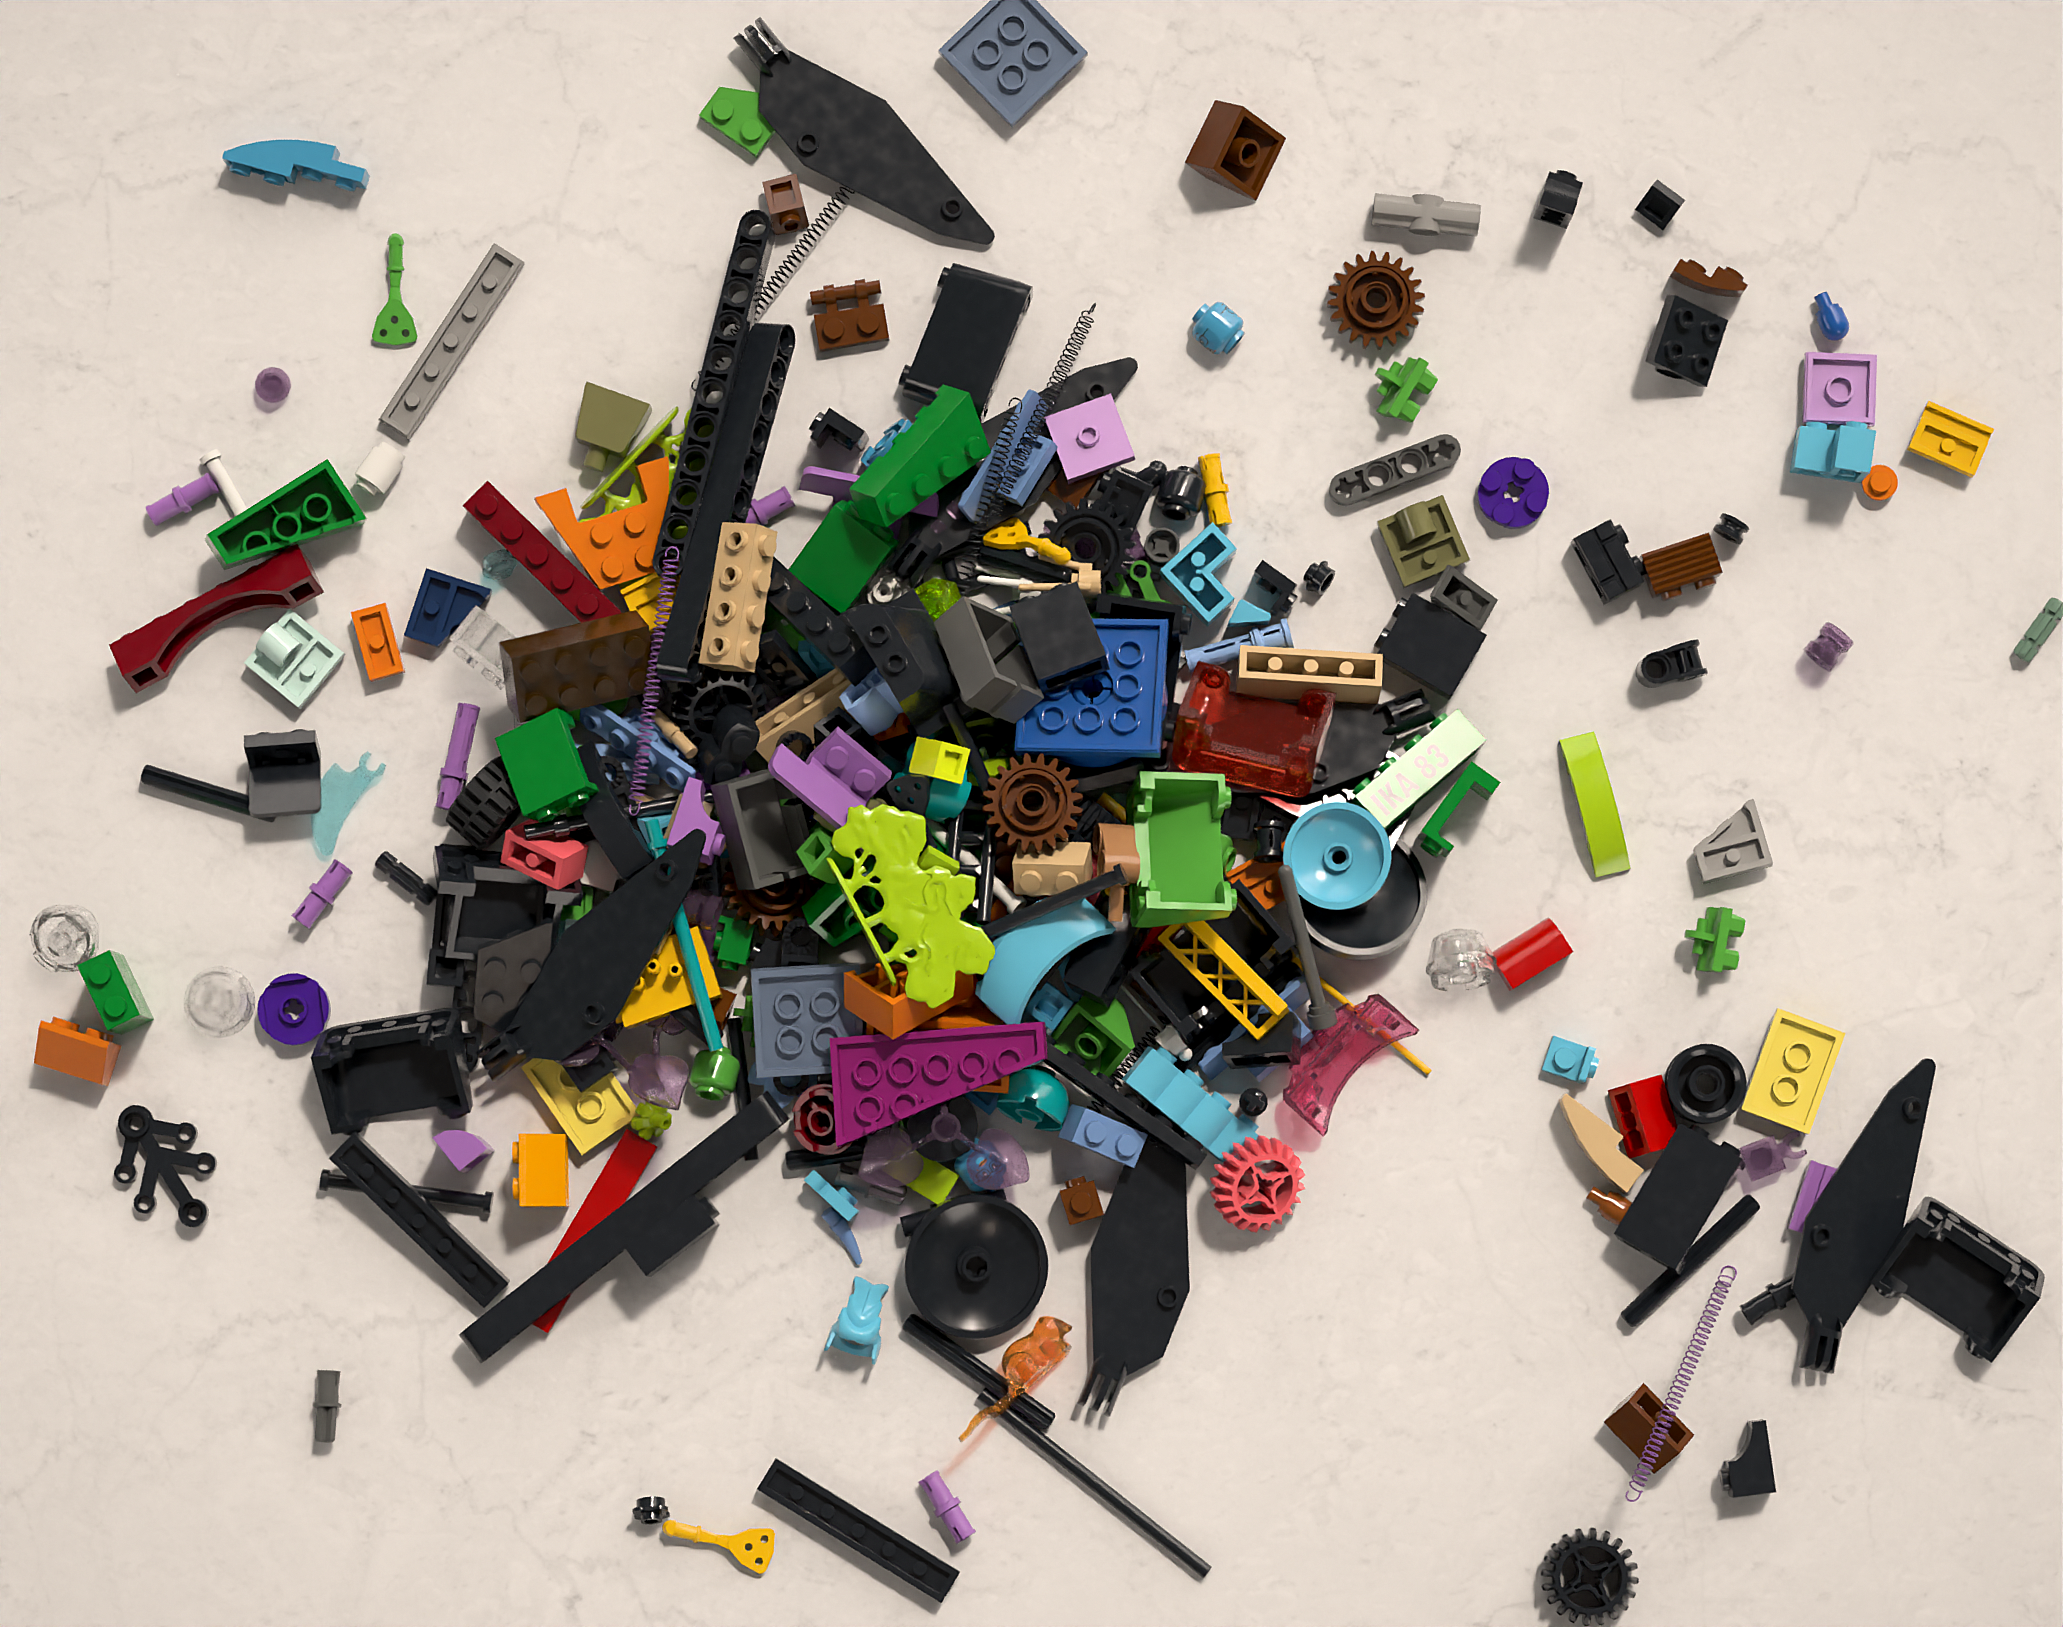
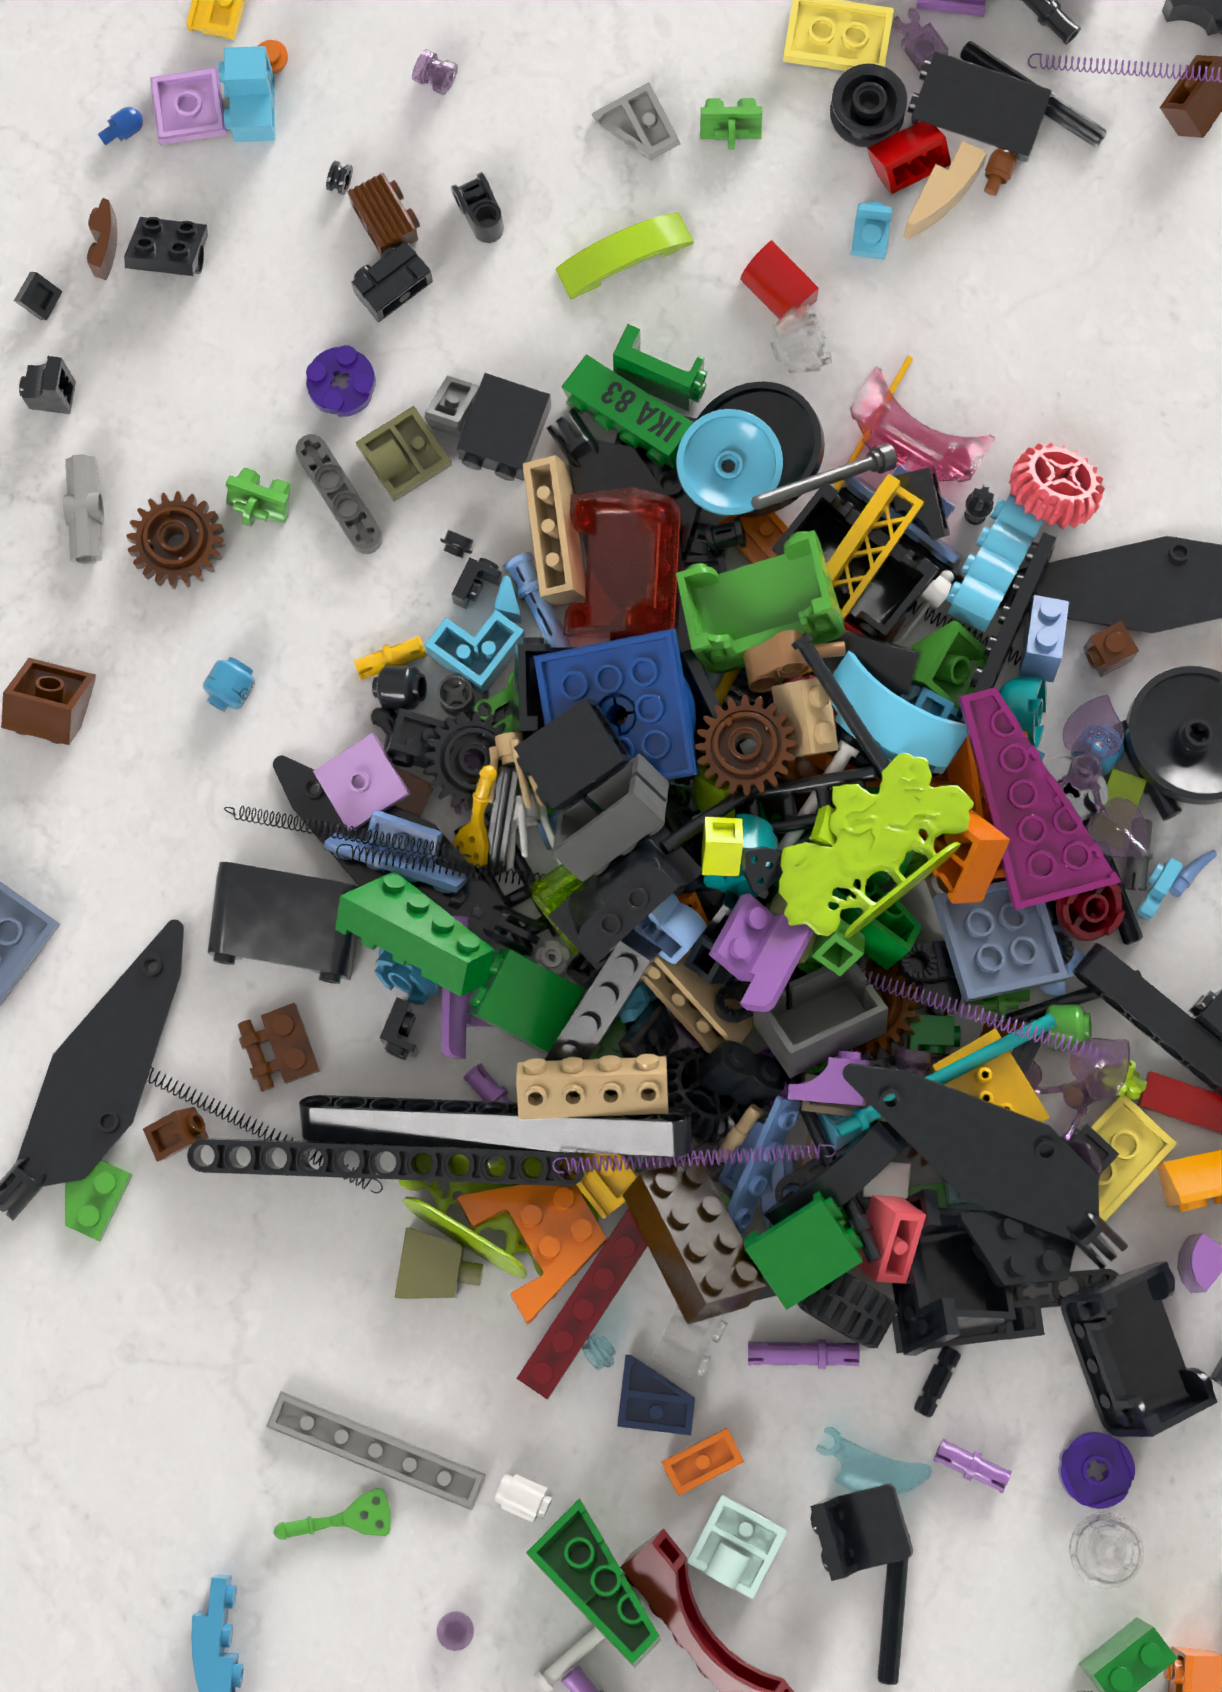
camera: 100 degrees left, 5 degrees down
none -> medium lavender piece [860,968,1118,1064]

